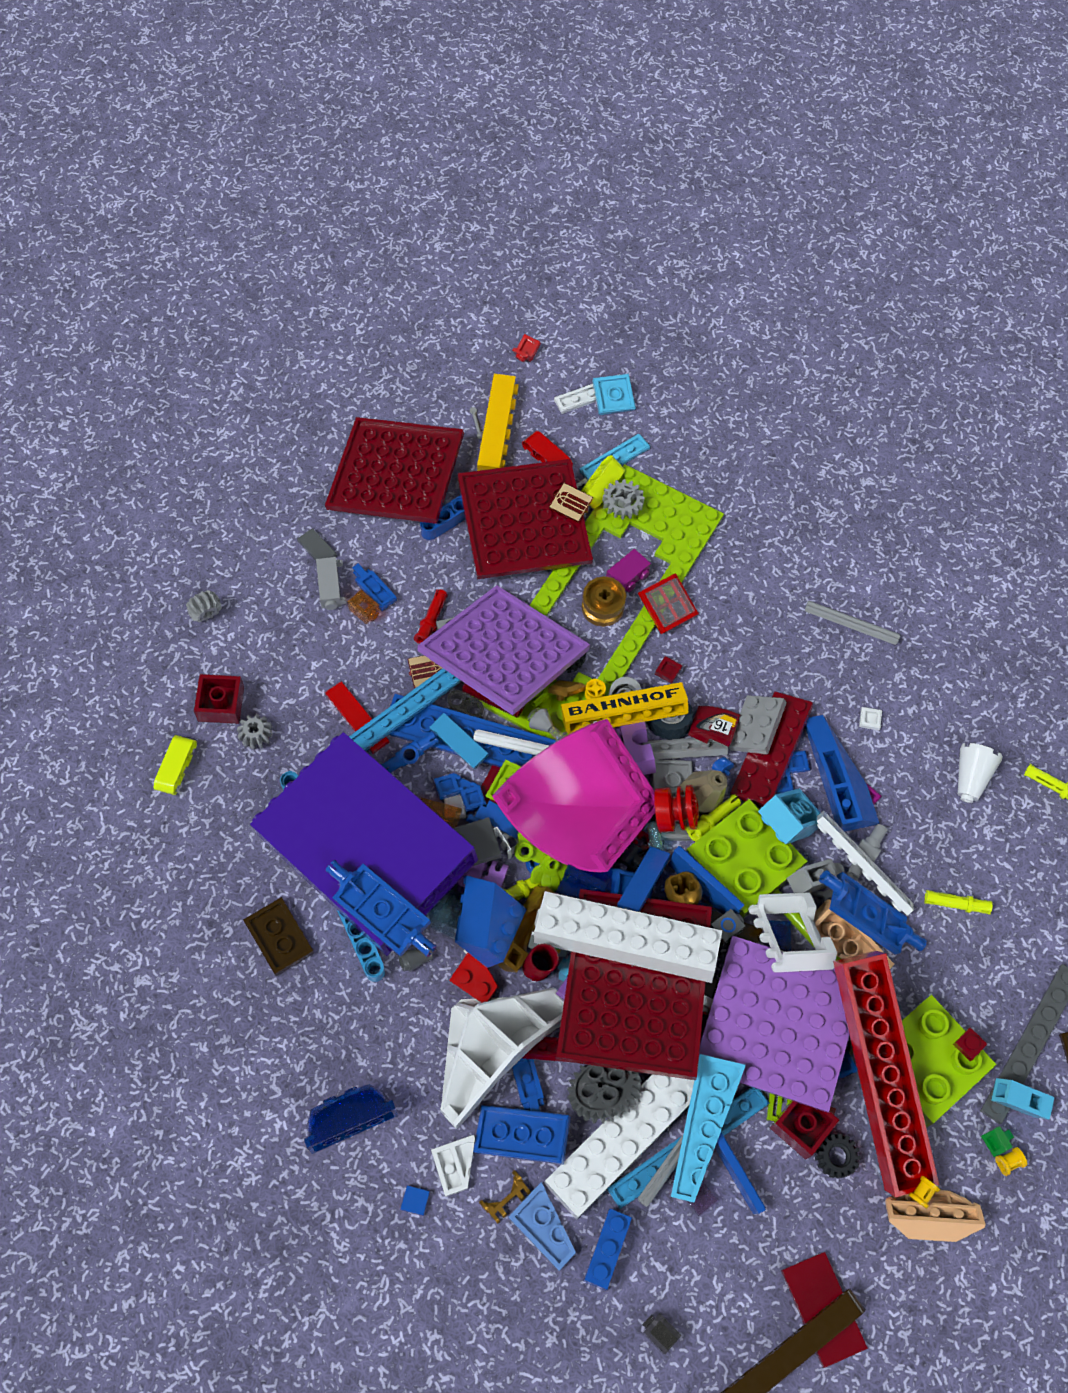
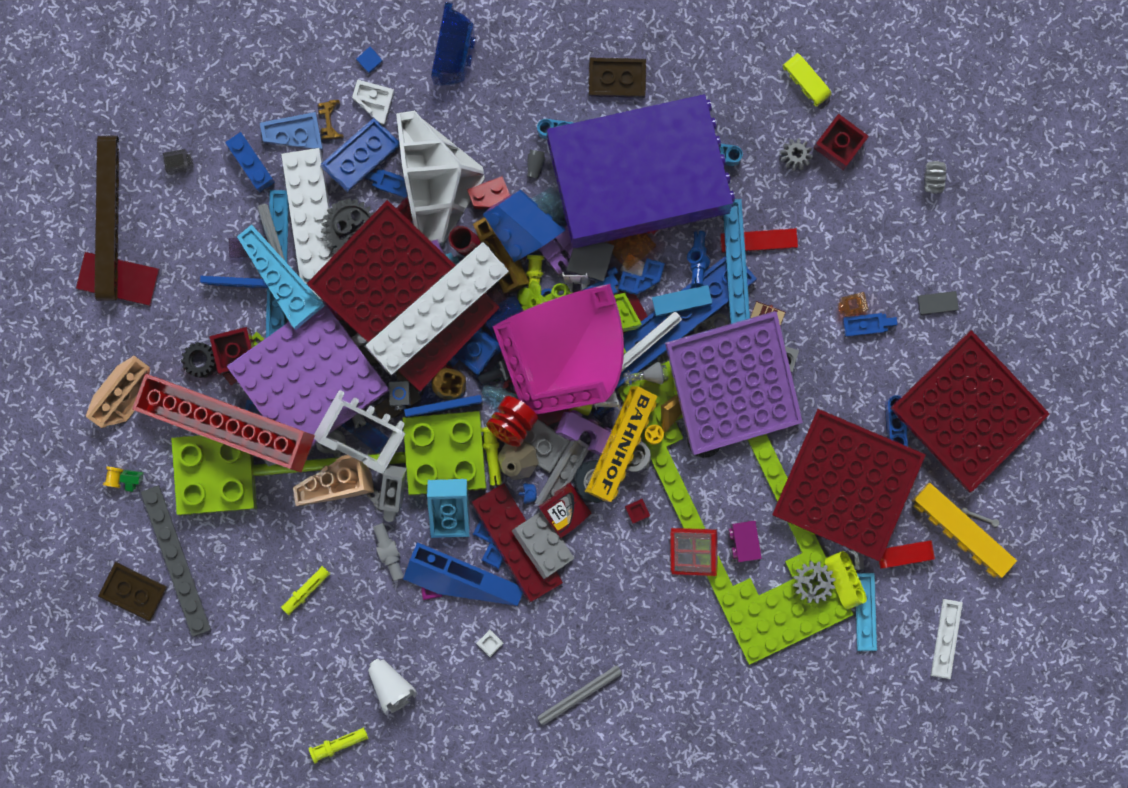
camera: 130 degrees right, 20 degrees up
light grey brick [316,557,347,610] -> none
blue plate [326,860,437,957] -> none
red pin [414,589,448,644] -> none
red bracket [512,334,541,362] -> none
piece [549,483,593,524] -> none
pearl gold wheel [581,576,626,627] -> none
medium azure tile [592,374,636,415] -> none
blue tile [617,846,670,912] -> none
white plate [817,811,914,915] -> none
blue plate [819,870,927,955] -> none
yellow bush [909,1176,940,1209] -> none
dark red plate [953,1027,987,1061] -> none
medium azure brick [991,1078,1054,1120] -> none

